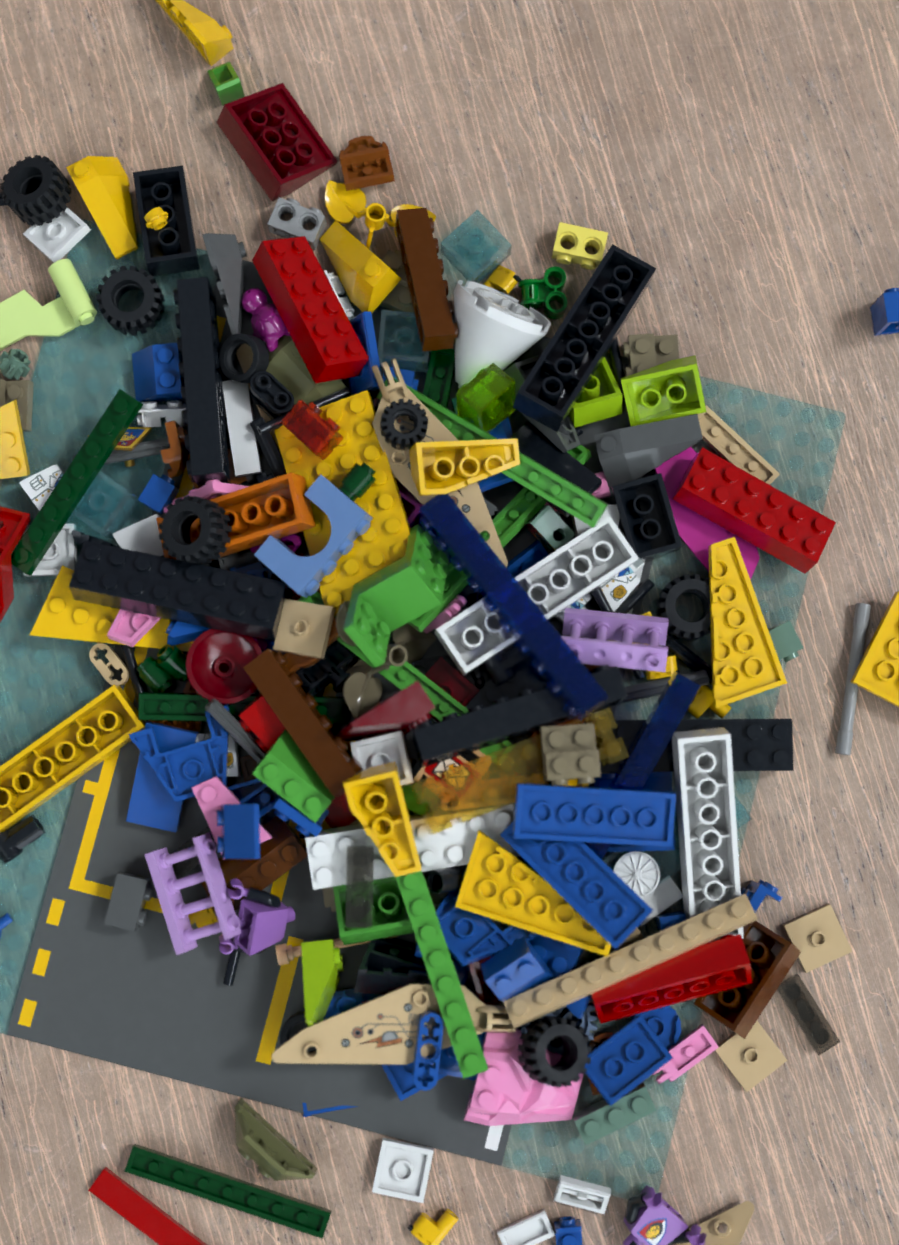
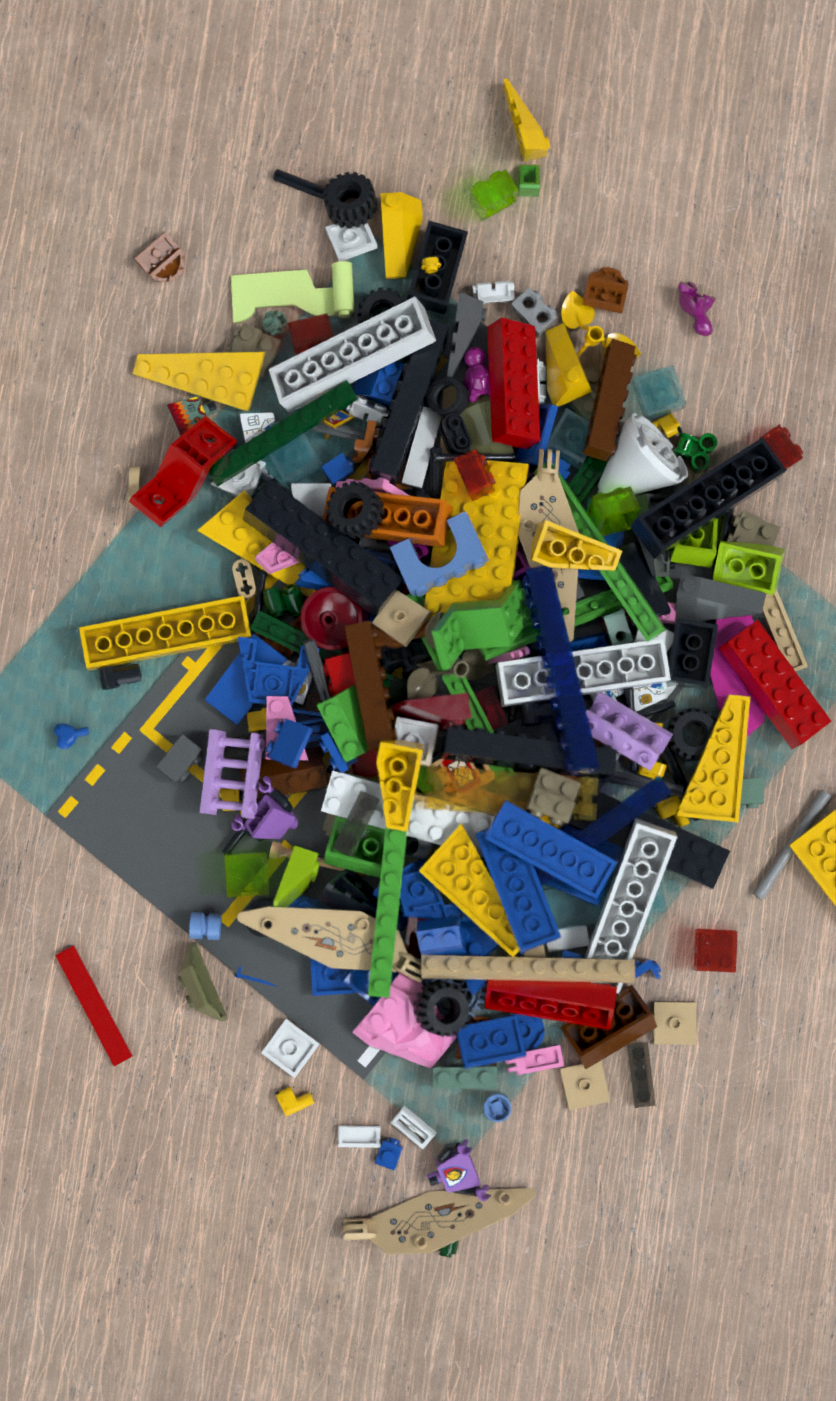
camera: 25 degrees right, 0 degrees up
dark green plate [124,1144,332,1239] -> none
dark red slope [216,83,338,202] -> none
dark green brick [338,462,376,502] -> none
black tyre [380,399,428,450] -> none
blue beam [412,1010,444,1091] -> none
light yellow brick [552,222,608,270] -> none
white wheel [613,851,660,898] -> none
none -> medium blue wheel [189,912,222,940]
none -> clear neon green brick [224,851,269,898]
none -> yellow panel [247,708,267,733]
none -> white brick [269,297,436,412]
none -> clear red brick [287,313,334,356]
none -> clear neon green brick [470,169,518,222]
none -> white hinge [473,280,515,304]
none -> medium blue wheel [483,1092,512,1122]
none -> magenta animal [678,281,716,337]
none -> clear red bracket [694,929,738,973]
none -> clear red brick [758,424,803,470]

